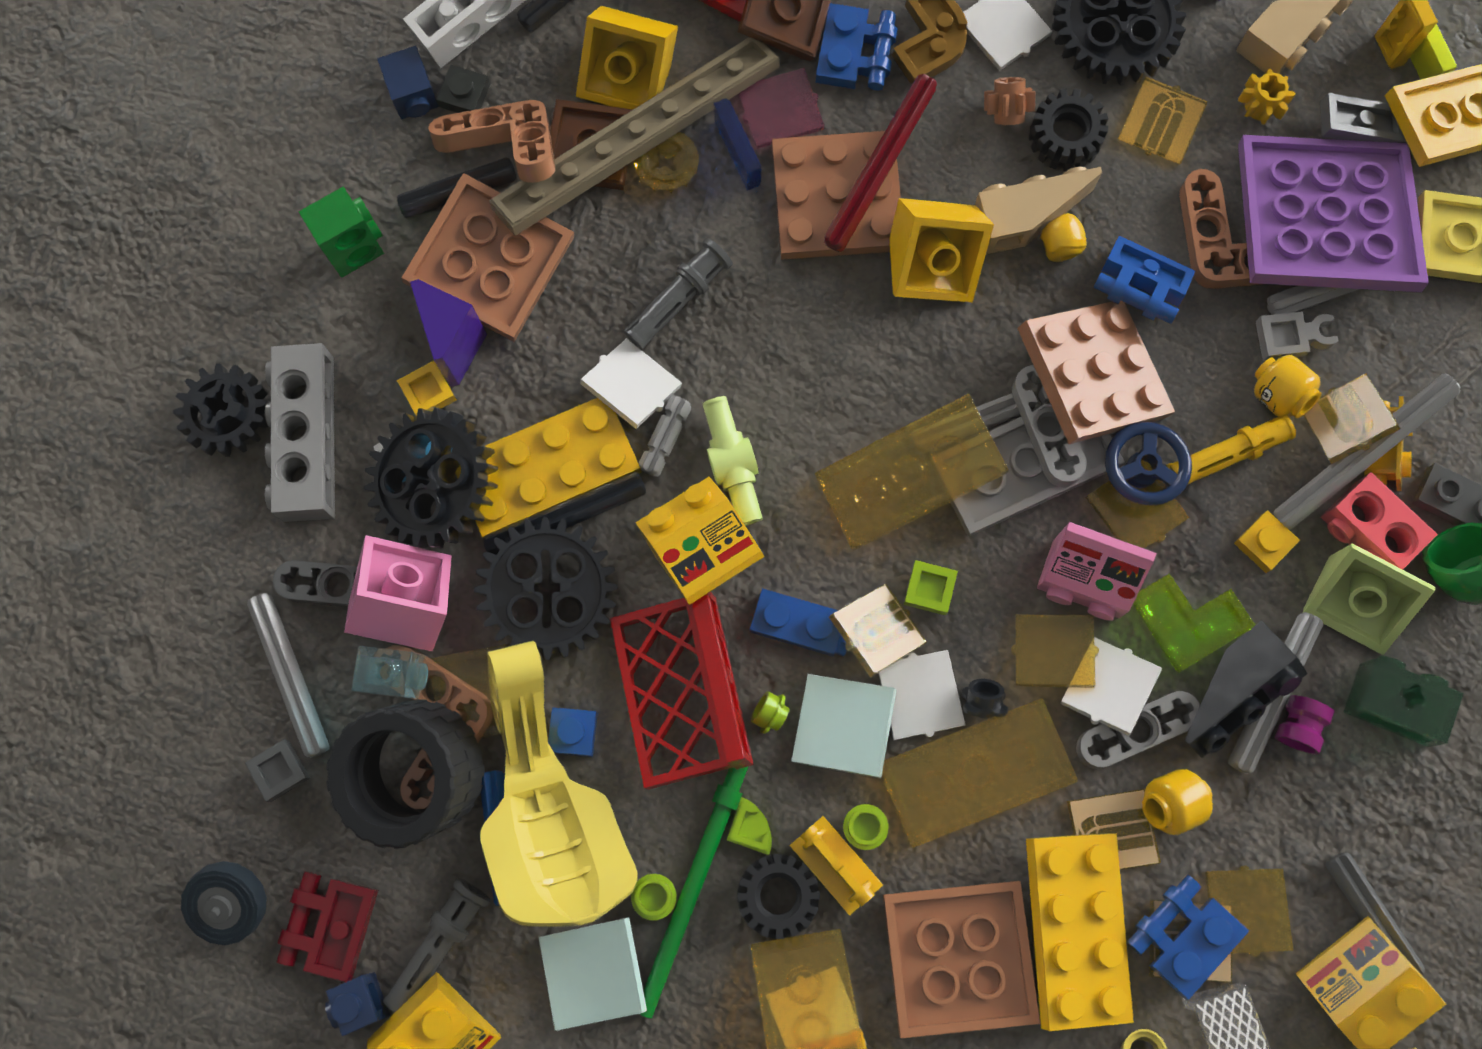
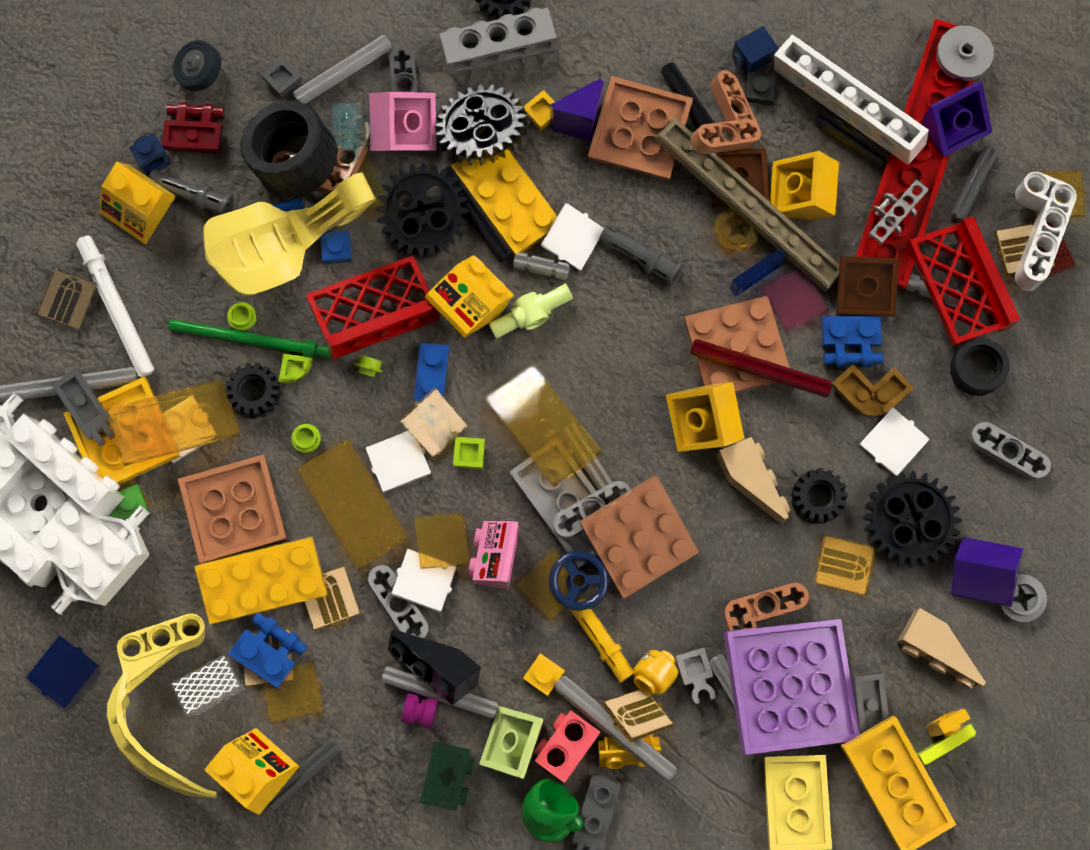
camera: 75 degrees right, 0 degrees up
green brick [298,186,384,278] -> none
light aqua tile [539,917,647,1031] -> none
yellow hinge [789,816,883,916] -> none
light aqua tile [792,674,897,778] -> none
black plate [961,679,1008,719] -> none
nougat gear [984,77,1036,125] -> none
yellow piece [1040,213,1087,262] -> none
blue plate [1093,236,1195,324] -> none
clear neon green plate [1133,573,1255,673] -> none
yellow head [1142,769,1213,835] -> none
yellow gear [1238,69,1295,125] -> none

